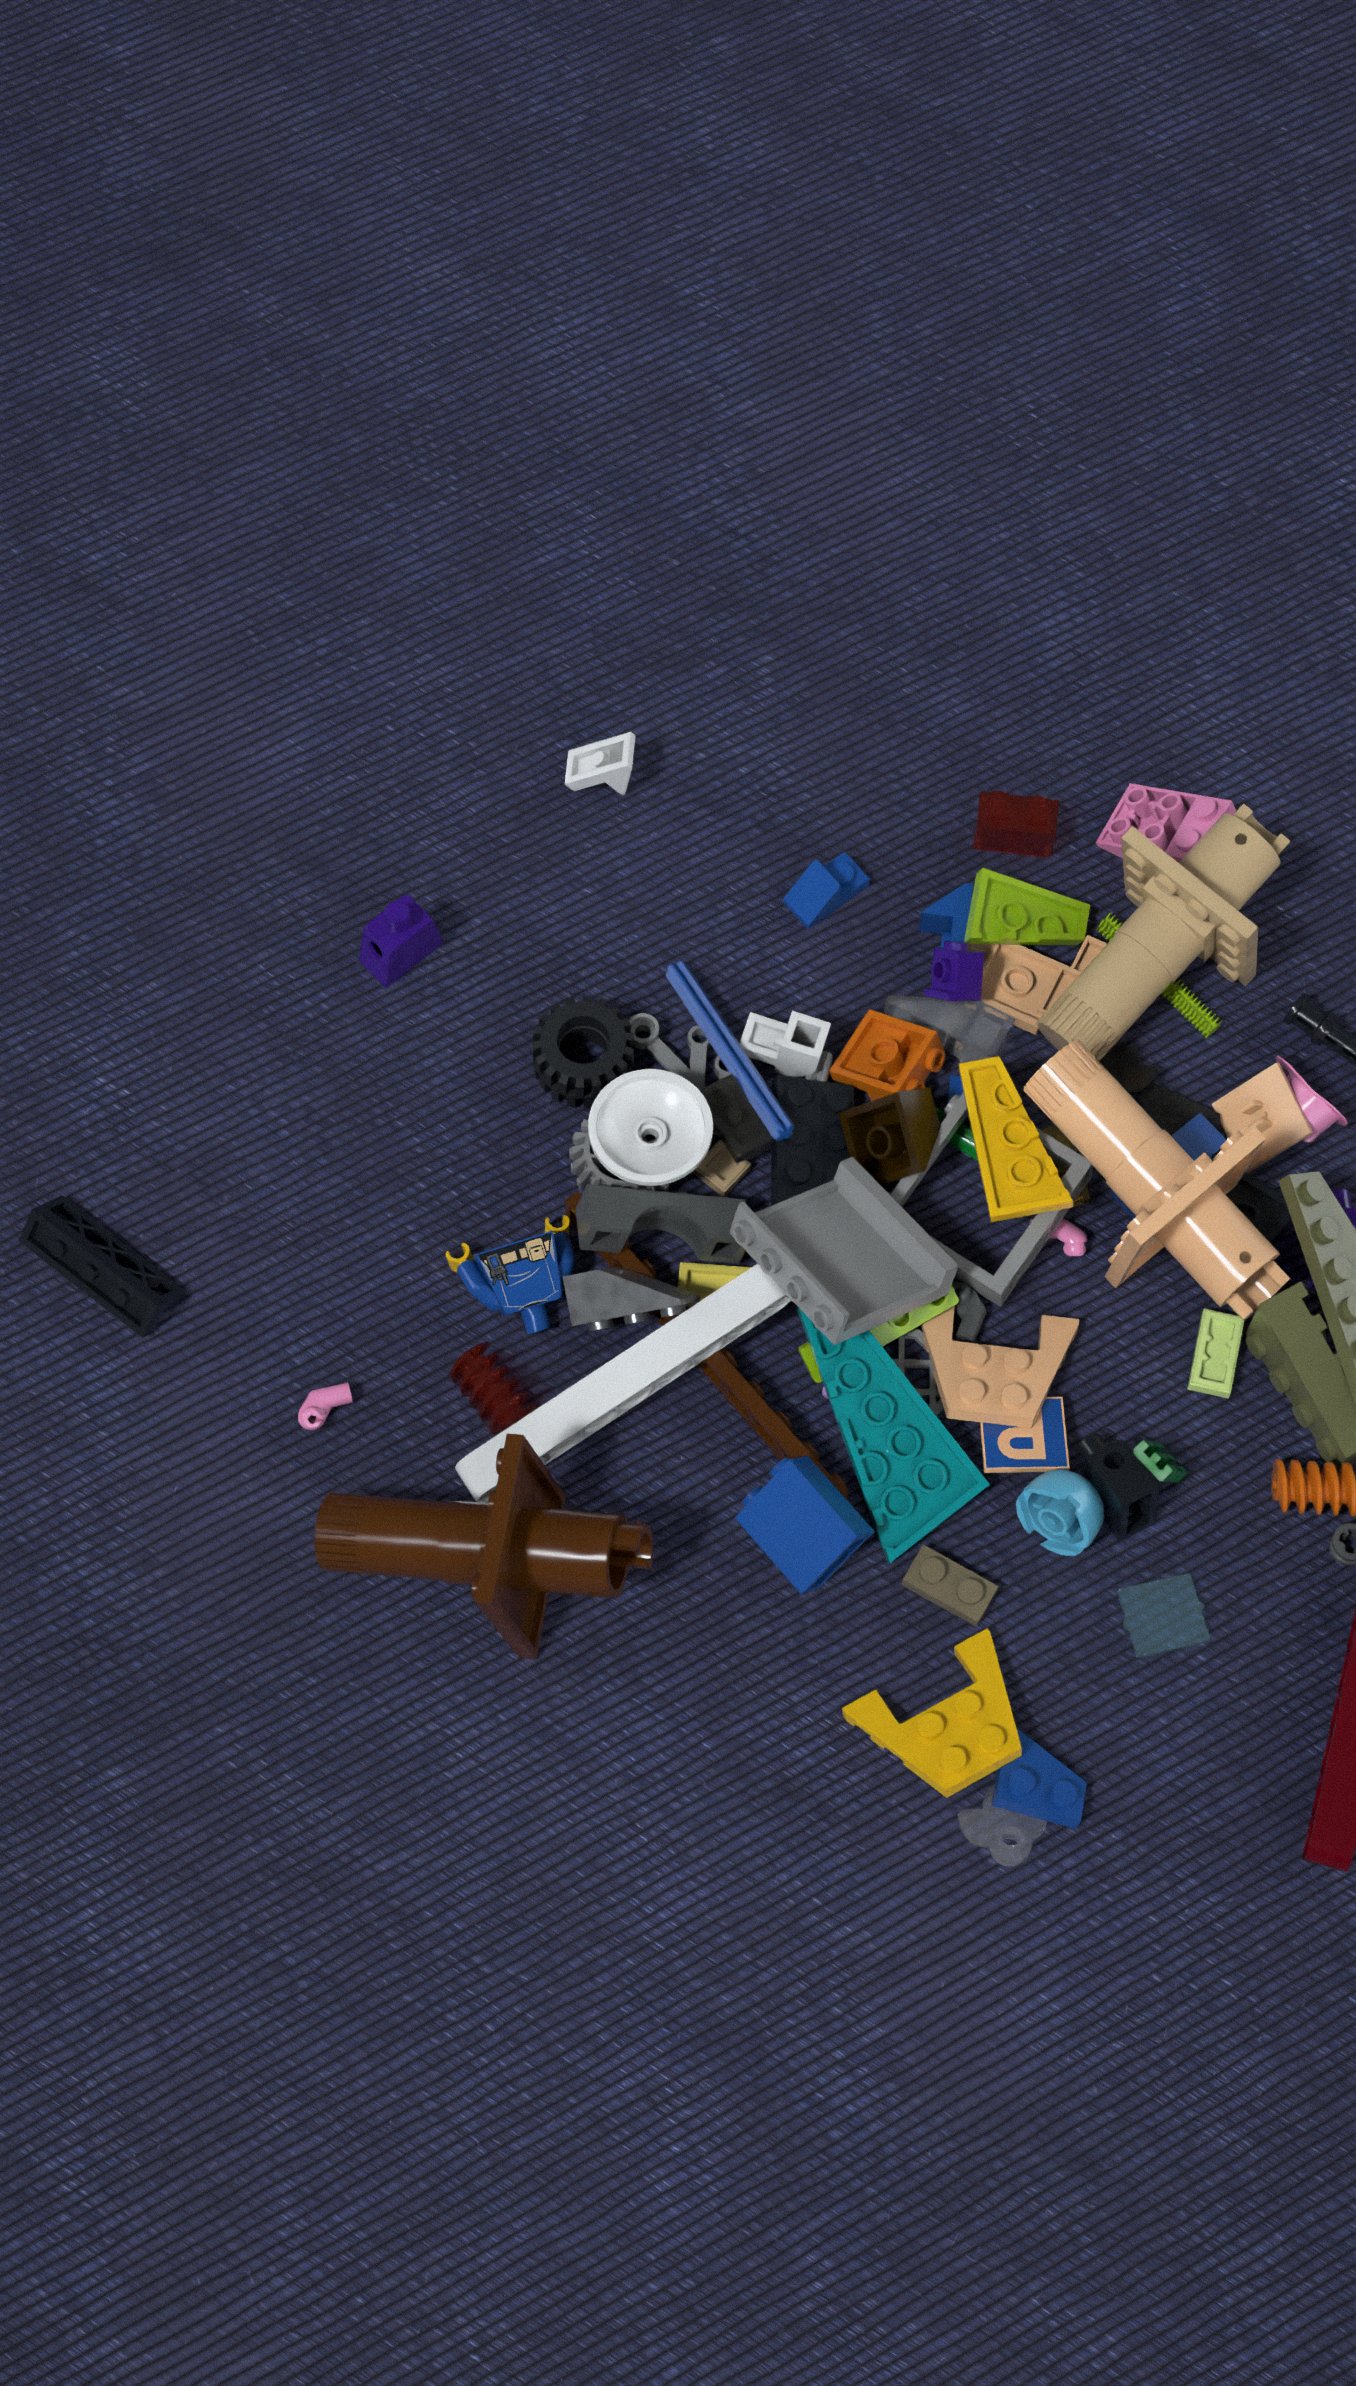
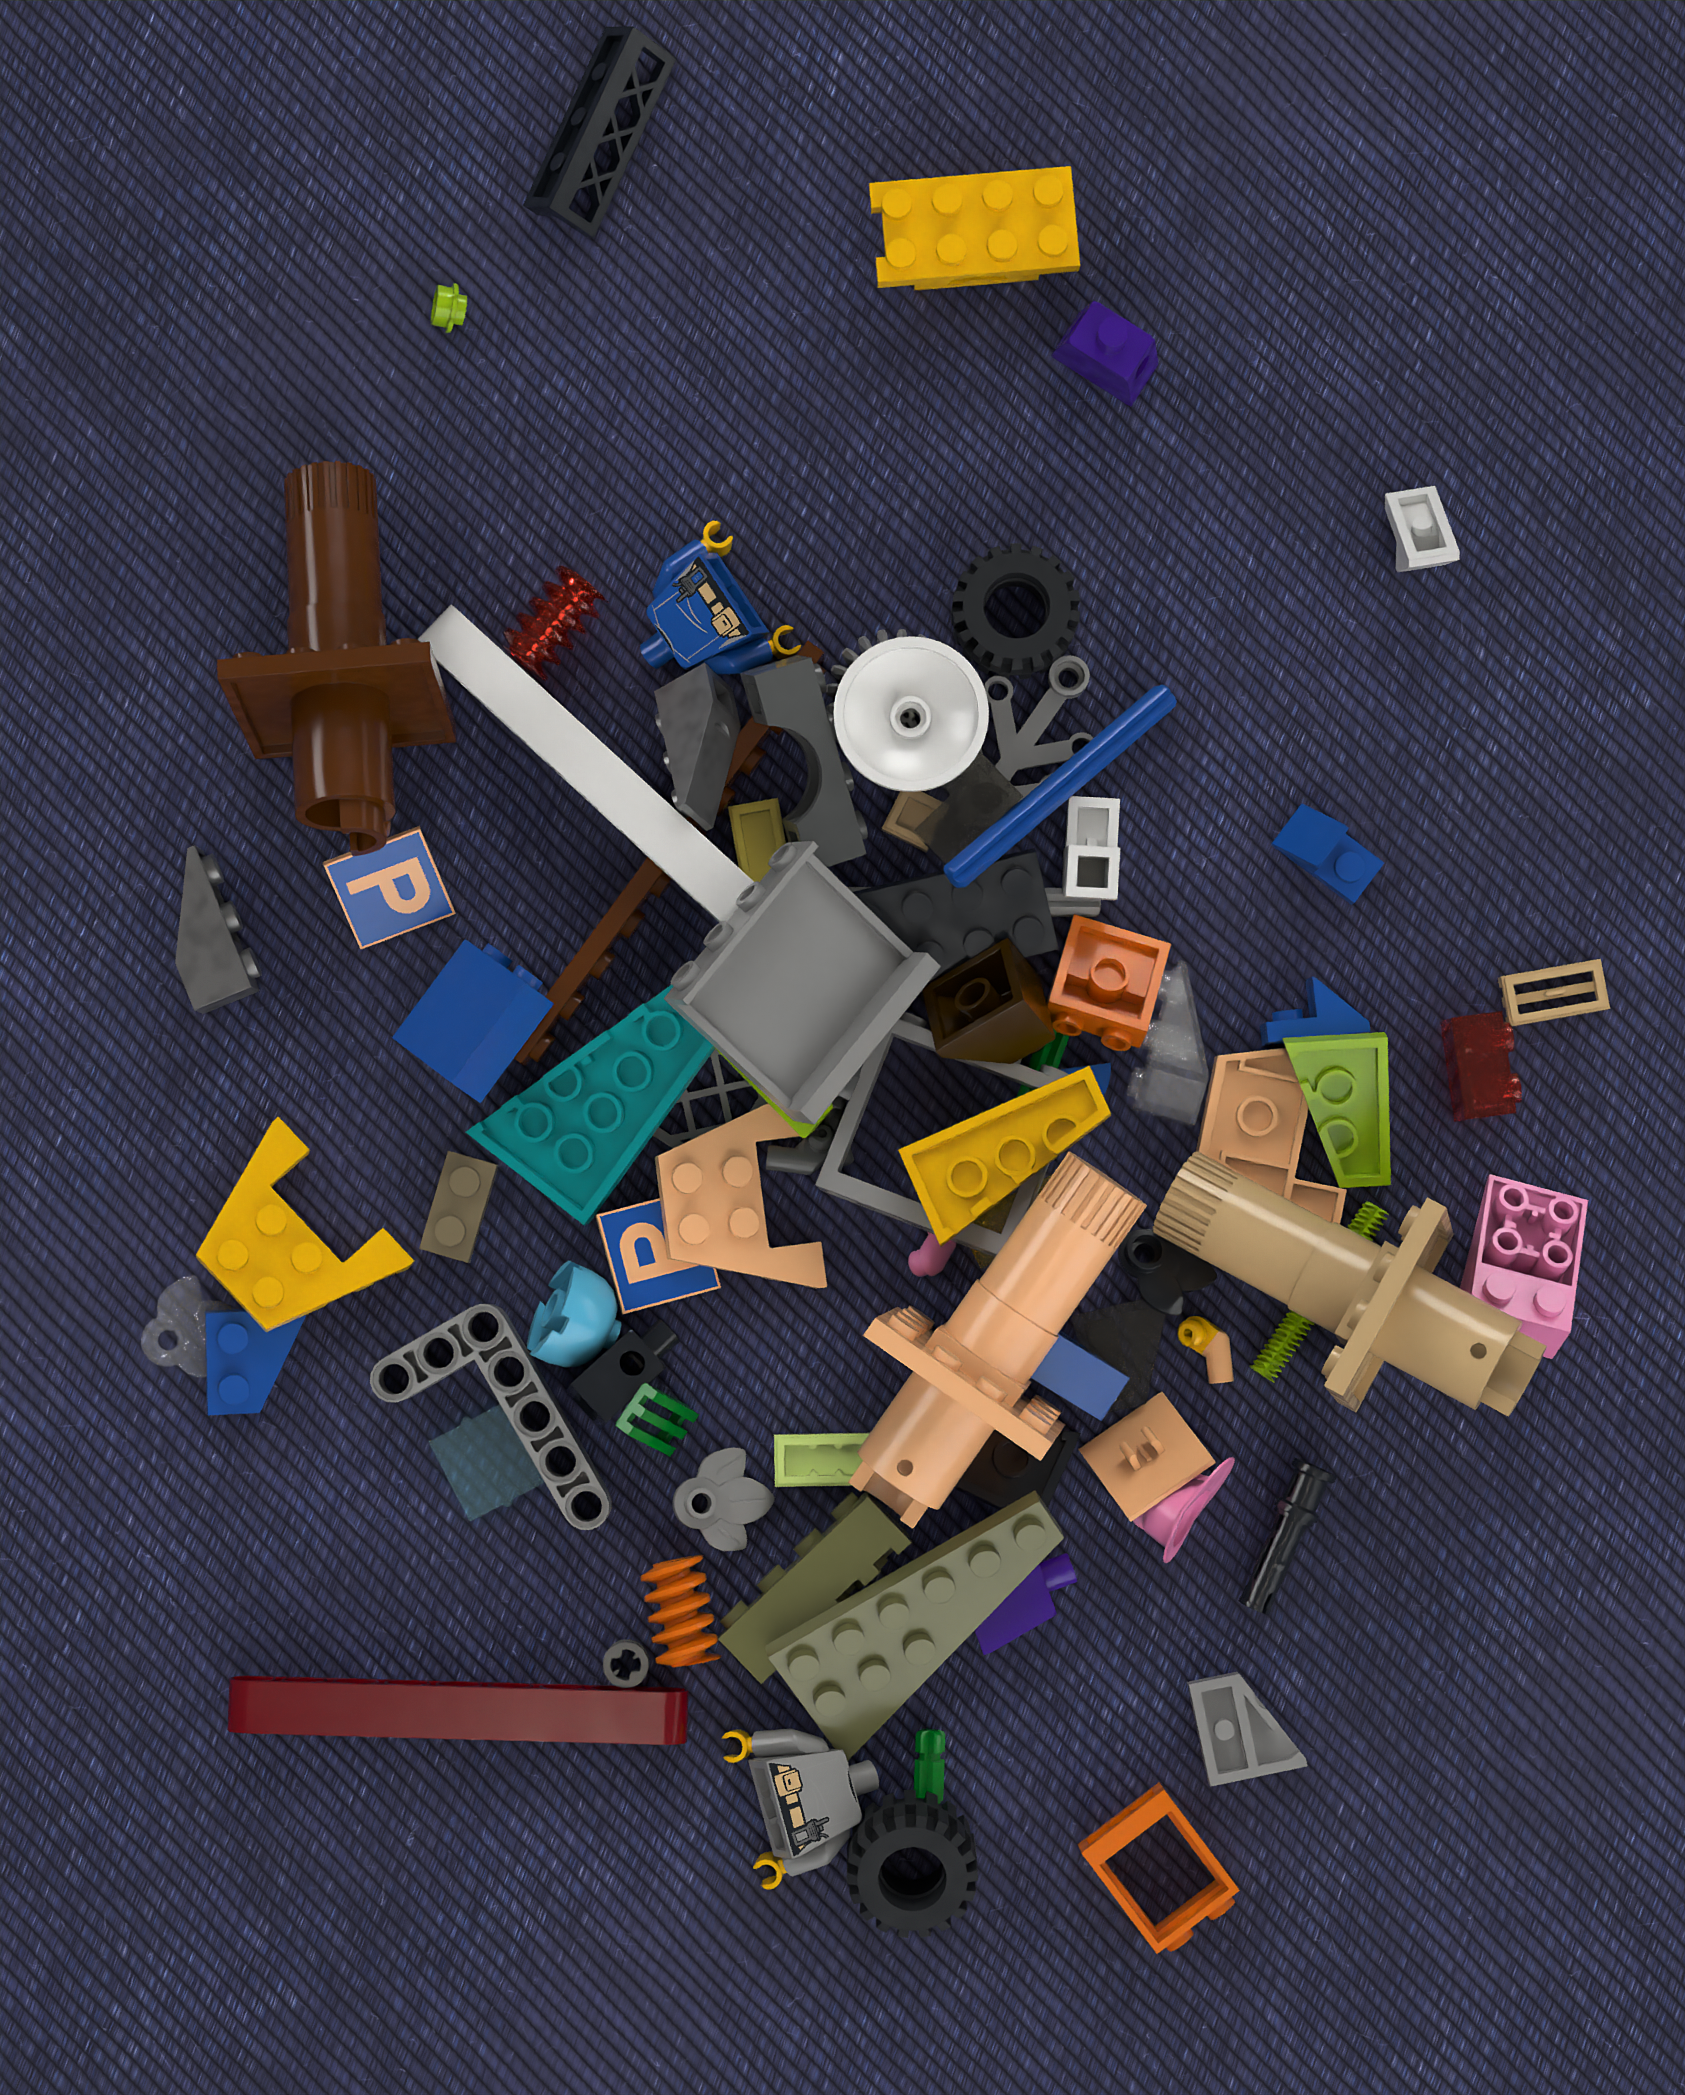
camera: 75 degrees right, 20 degrees up
bright pink arm [298,1383,353,1430] -> none
dark purple brick [924,941,984,1001] -> none
none -> flat silver slope [175,845,262,1014]
none -> blue piece [323,826,456,949]
none -> light grey beam [370,1304,612,1530]
none -> lime plate [431,283,467,333]
none -> light grey plate [673,1448,775,1551]
none -> yellow piece [869,166,1080,290]
none -> arm [1177,1316,1234,1384]
none -> tan tile [1498,959,1610,1028]

